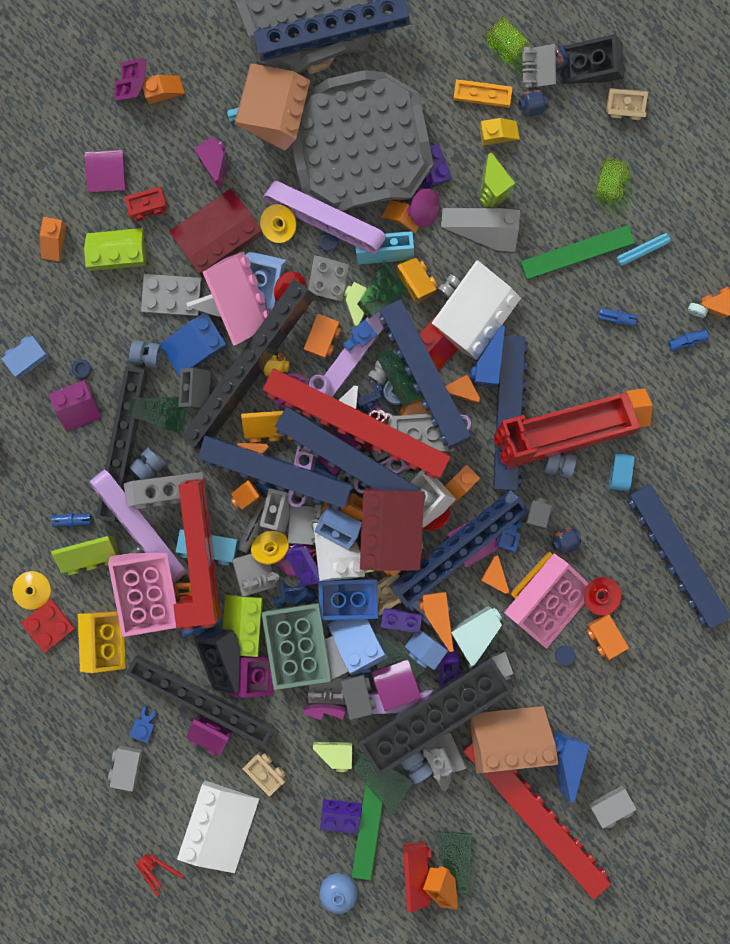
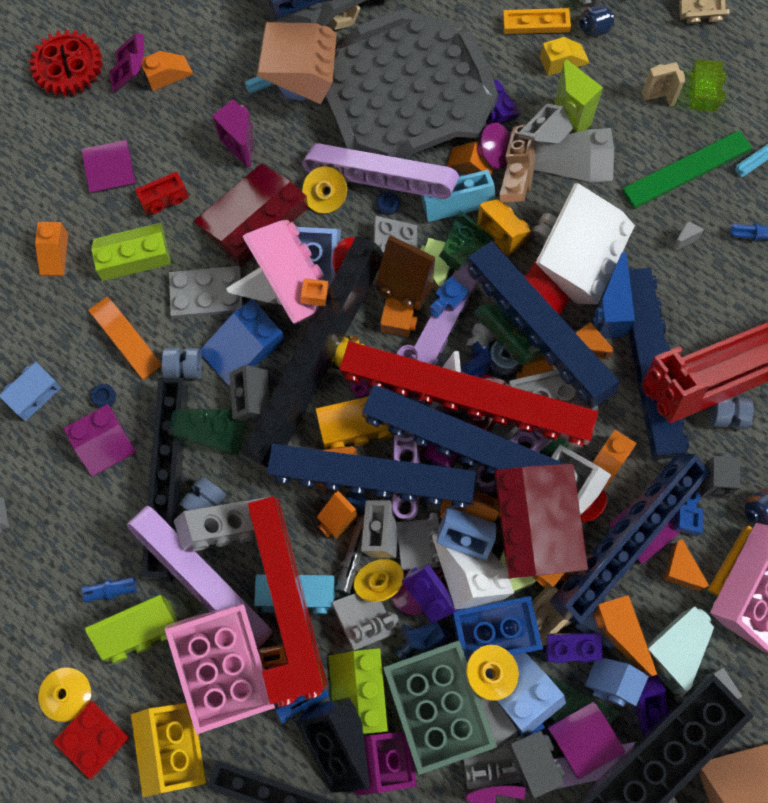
camera: 10 degrees left, 15 degrees down
none -> red gear [29,29,103,97]
none -> orange slope [88,296,162,380]
none -> orange plate [300,278,329,306]
none -> reddish brown slope [376,235,435,311]
none -> yellow dish [466,645,519,701]
none -> medium nougat slope [499,125,536,202]
none -> light grey slope [518,104,573,144]
none -> tan bracket [641,62,685,107]
none -> light grey slope [672,222,704,250]

